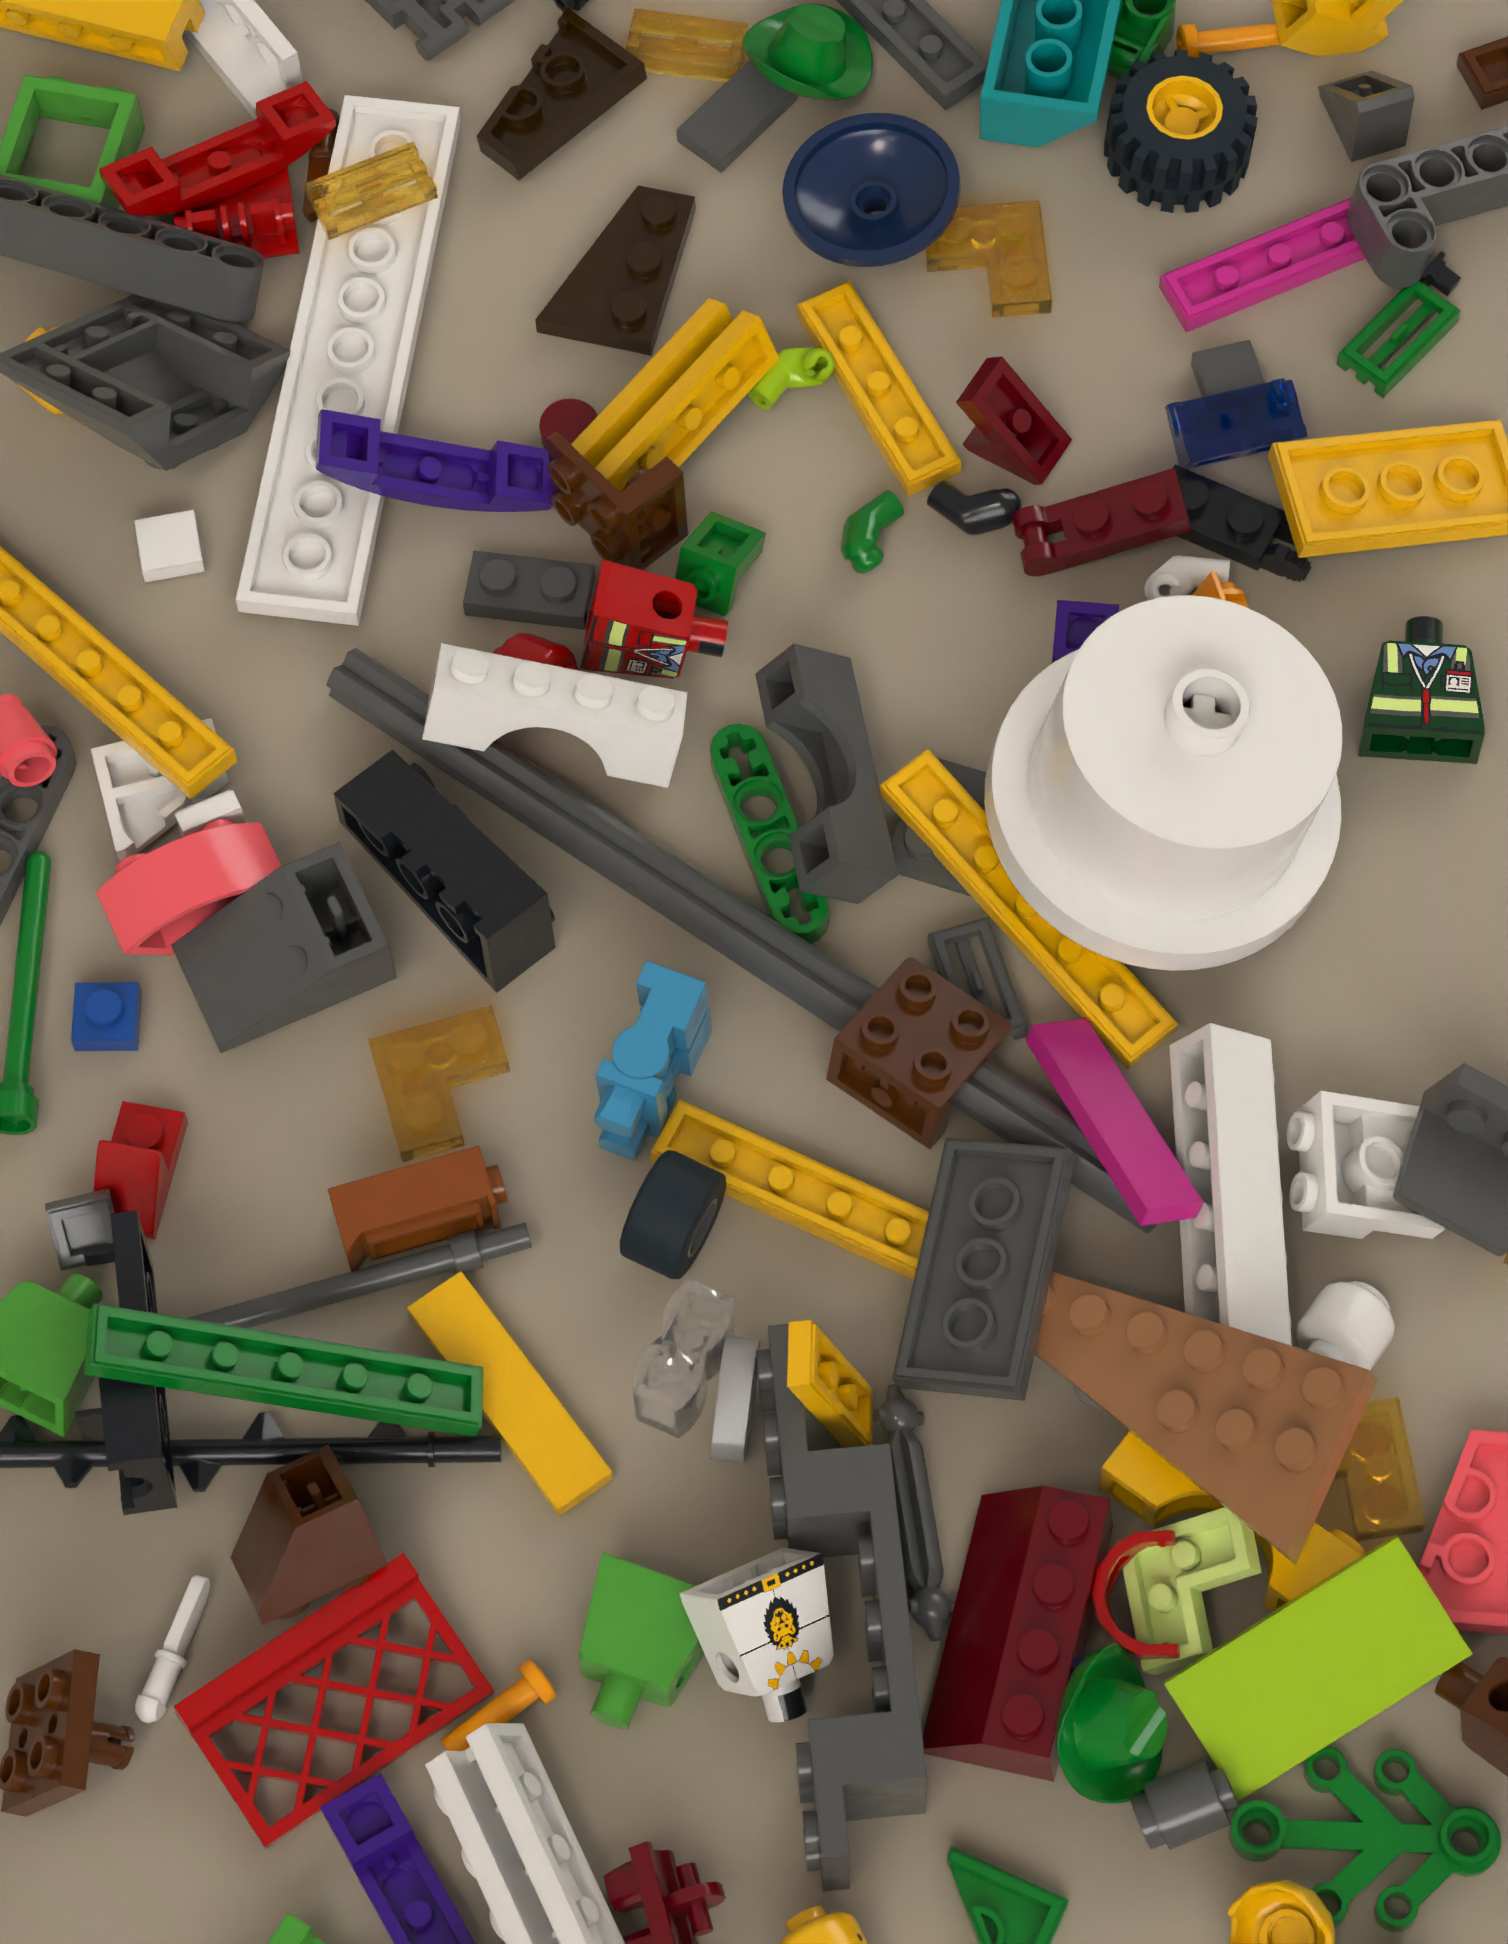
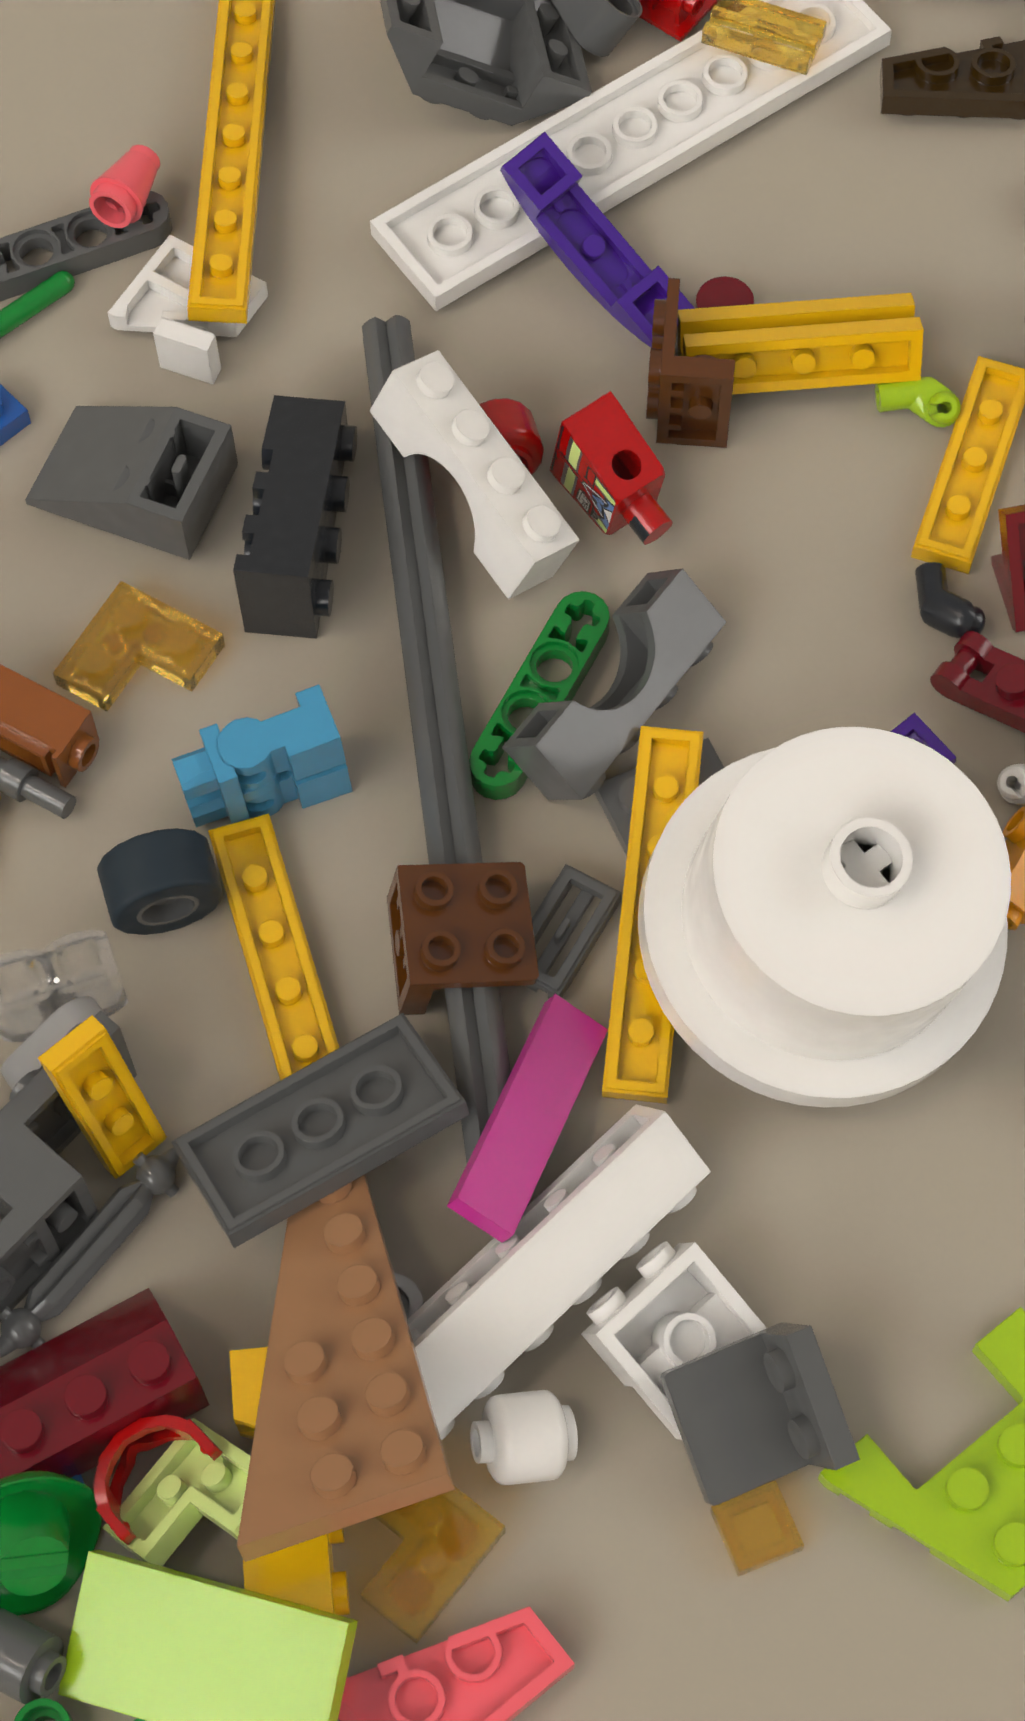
camera: 45 degrees right, 0 degrees up
coral brick [96,819,281,956] -> none
white tile [134,510,205,583] -> none
dark grey plate [463,550,595,630] -> none
dark brown wing [535,185,696,356] -> none
green bracket [675,511,766,616] -> none
green arm [841,490,904,574] -> none

